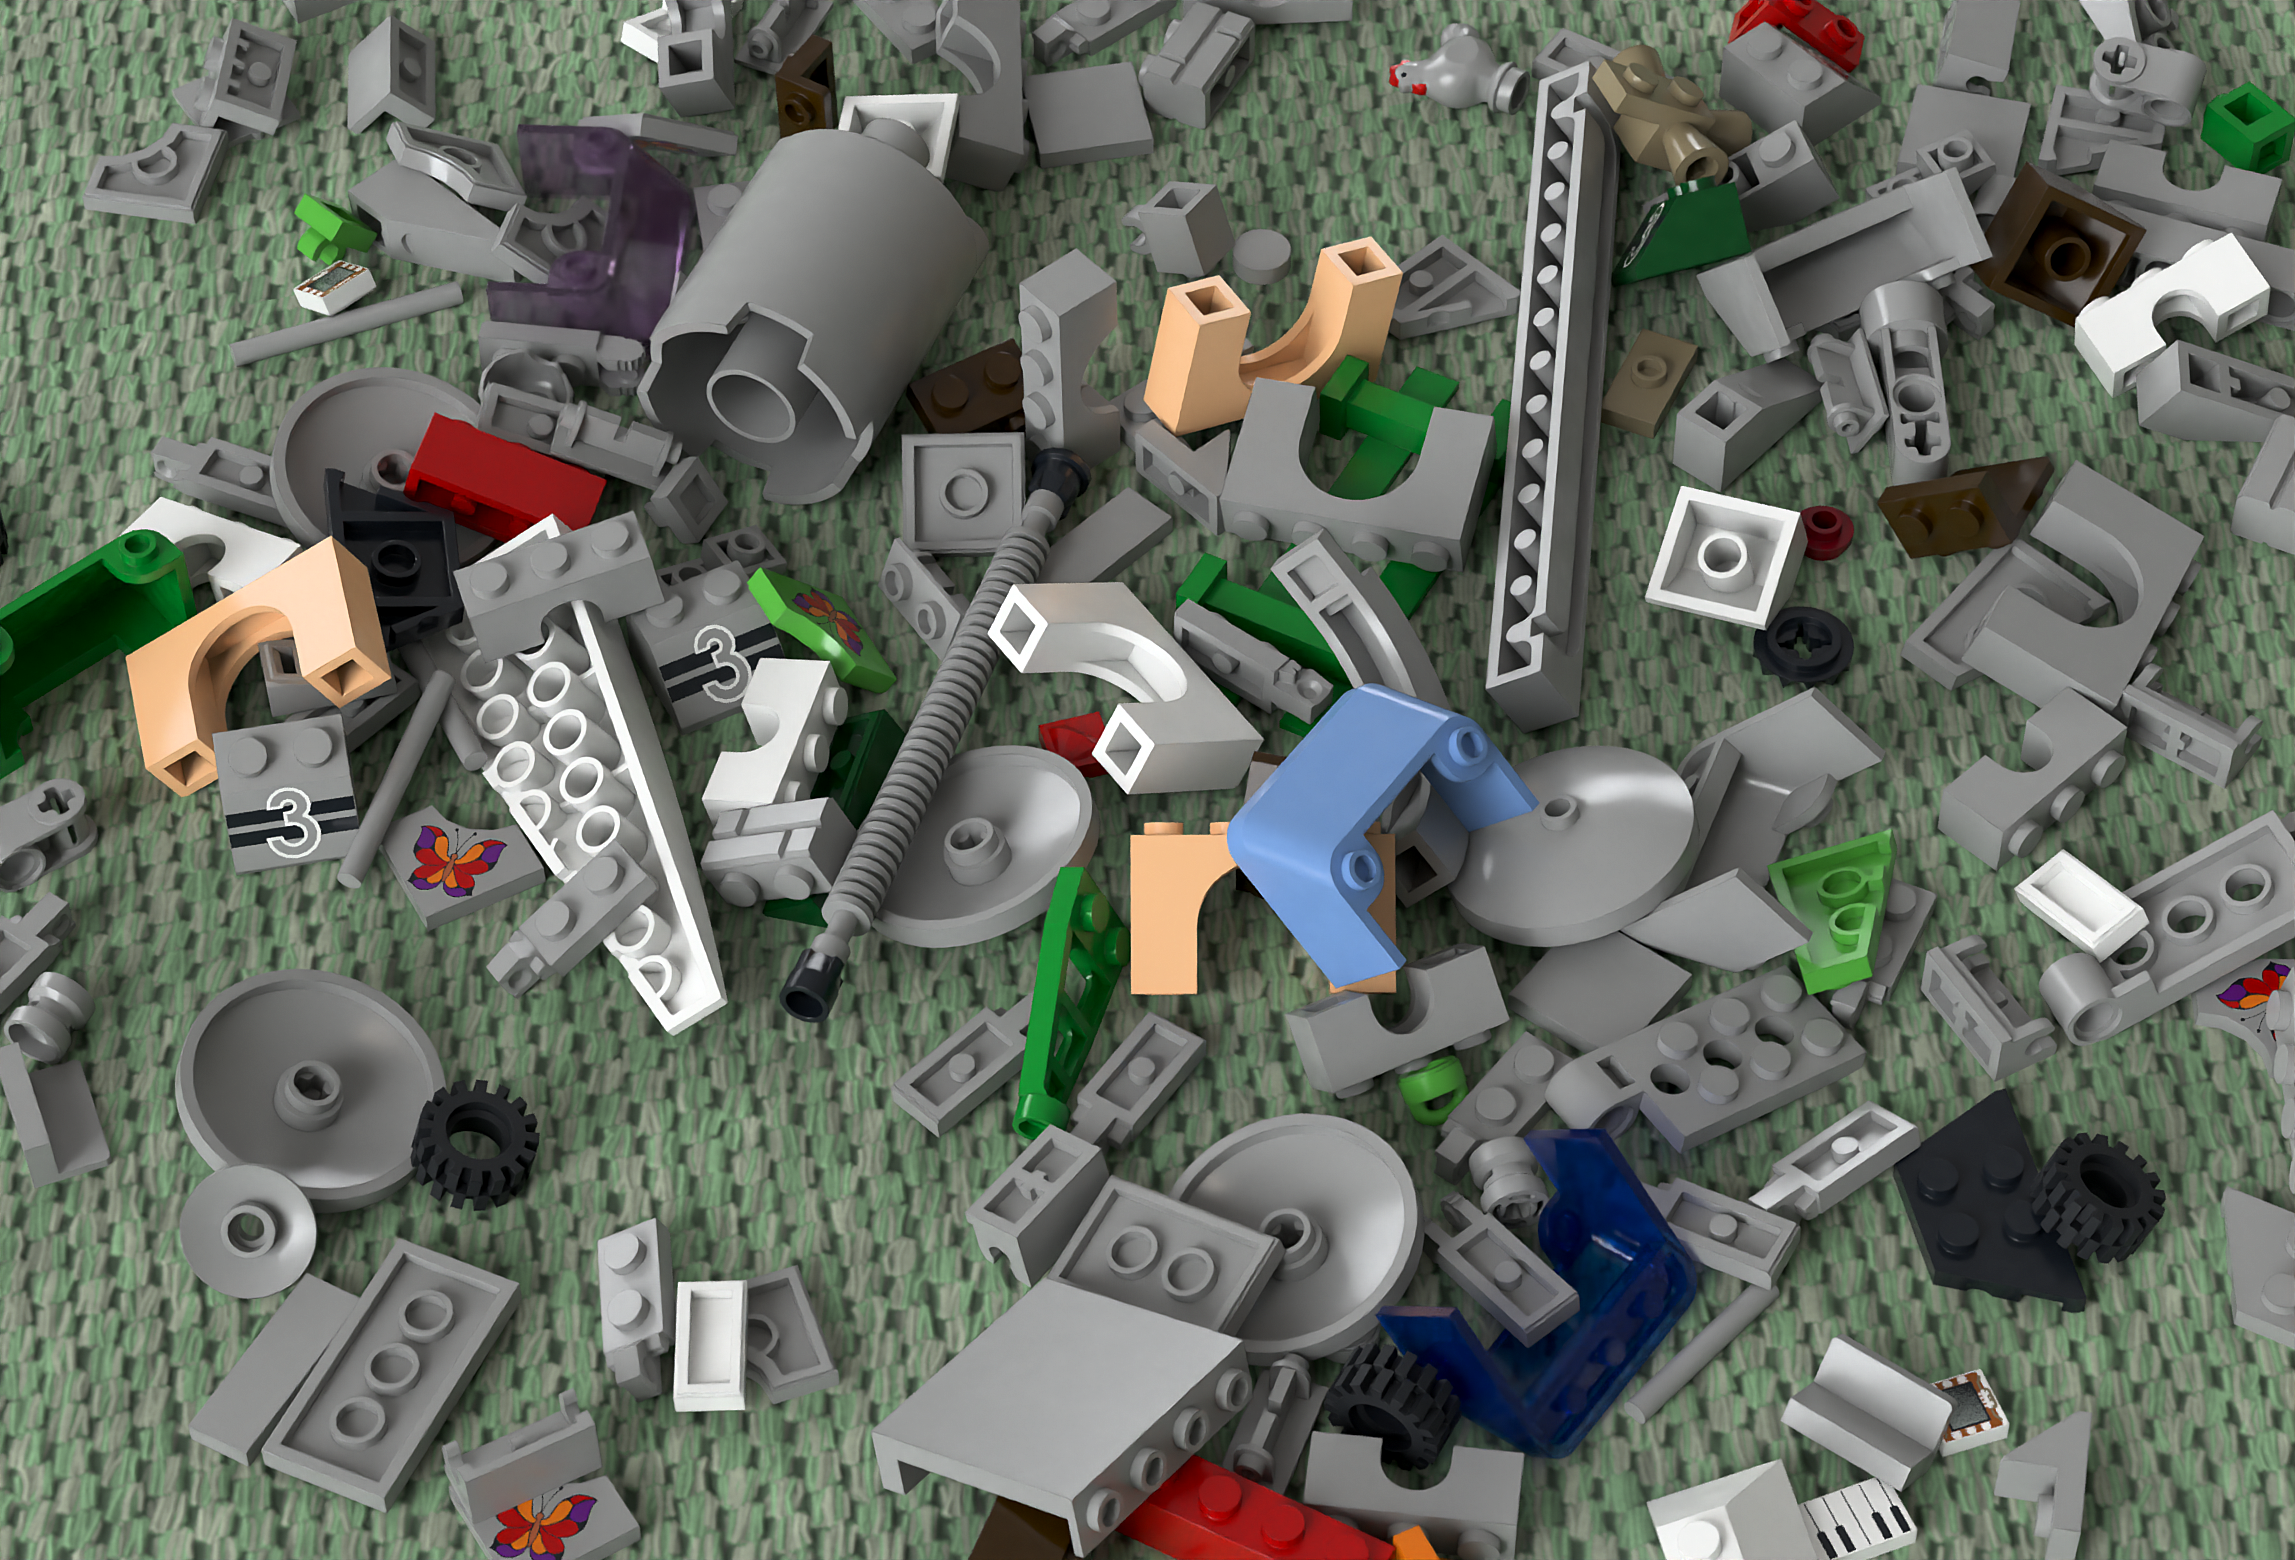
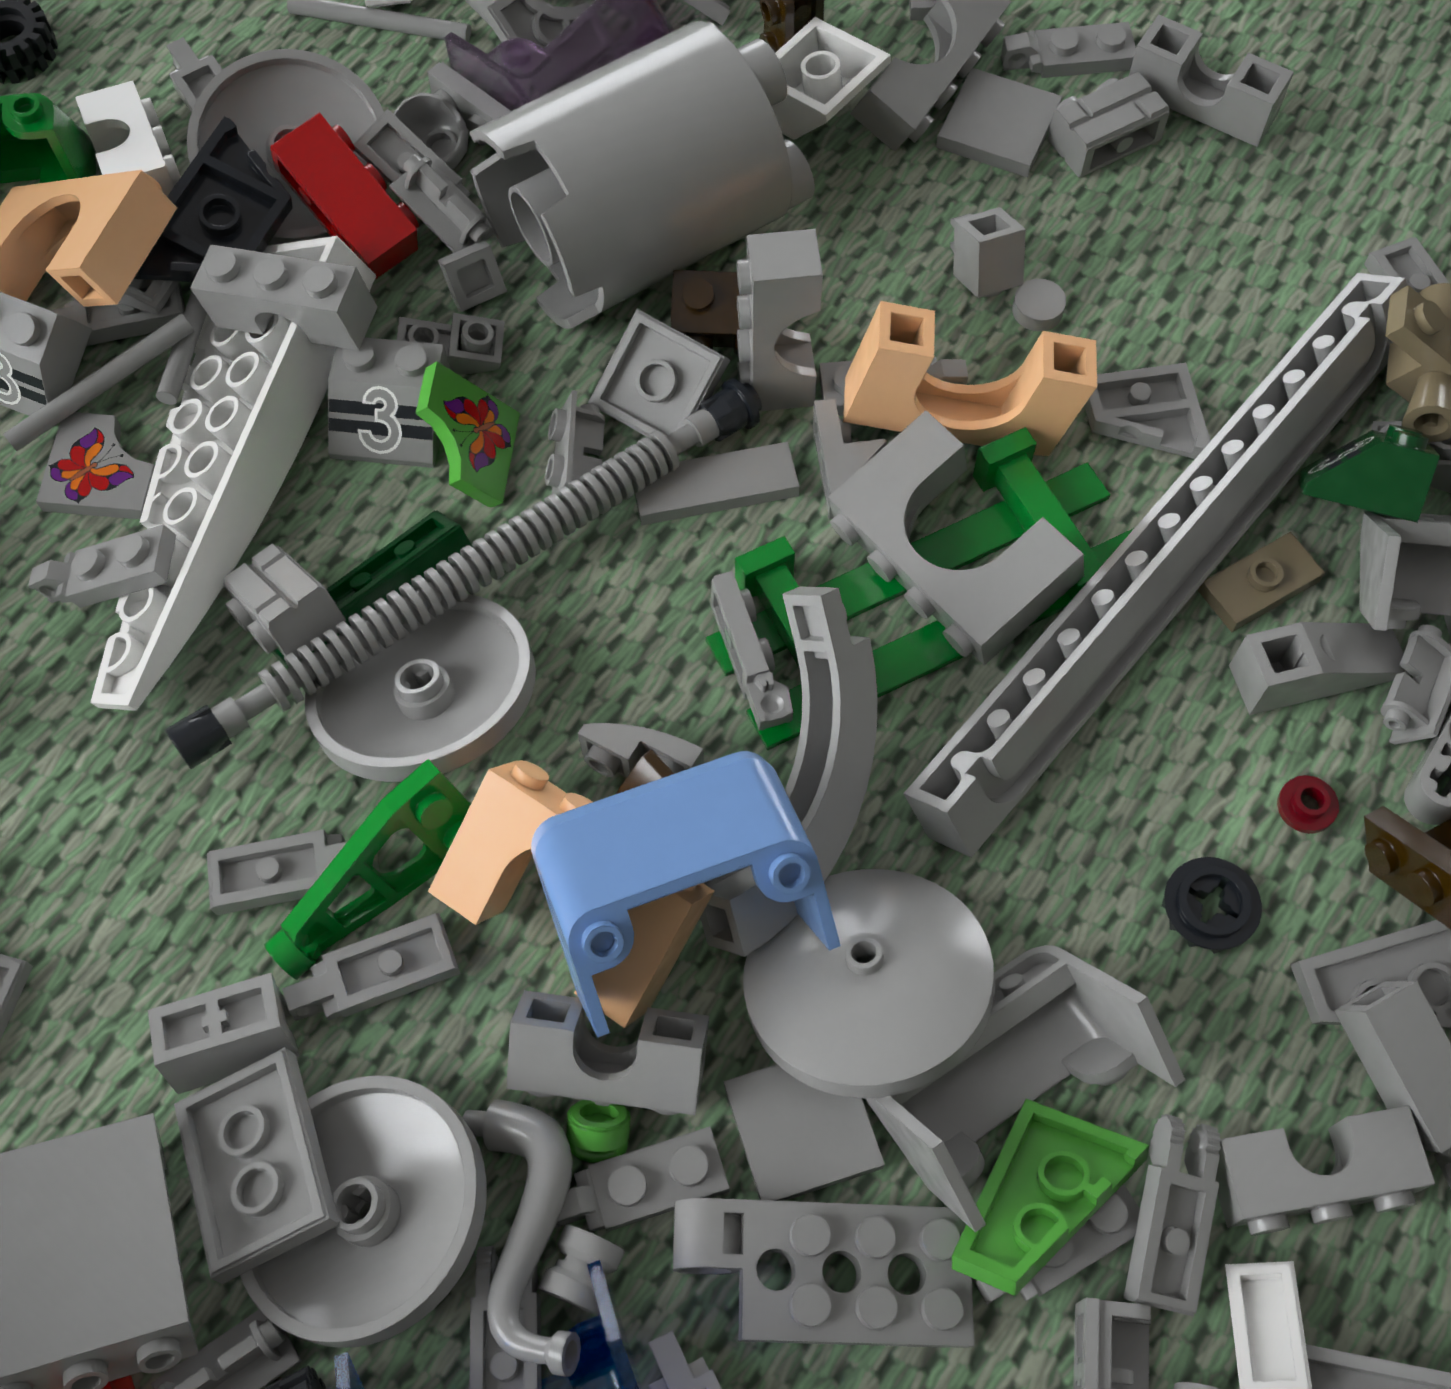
camera: 35 degrees right, 15 degrees up
white arch [702,658,848,828] -> none
white arch [987,582,1264,795] -> none
red tile [1038,711,1109,778] -> none
light grey animal [1389,23,1530,115] -> none
white slope [1645,486,1808,630] -> none
none -> light grey animal [462,1099,581,1376]
none -> light grey slope [578,723,704,778]
none -> light grey hinge [1123,1114,1222,1317]

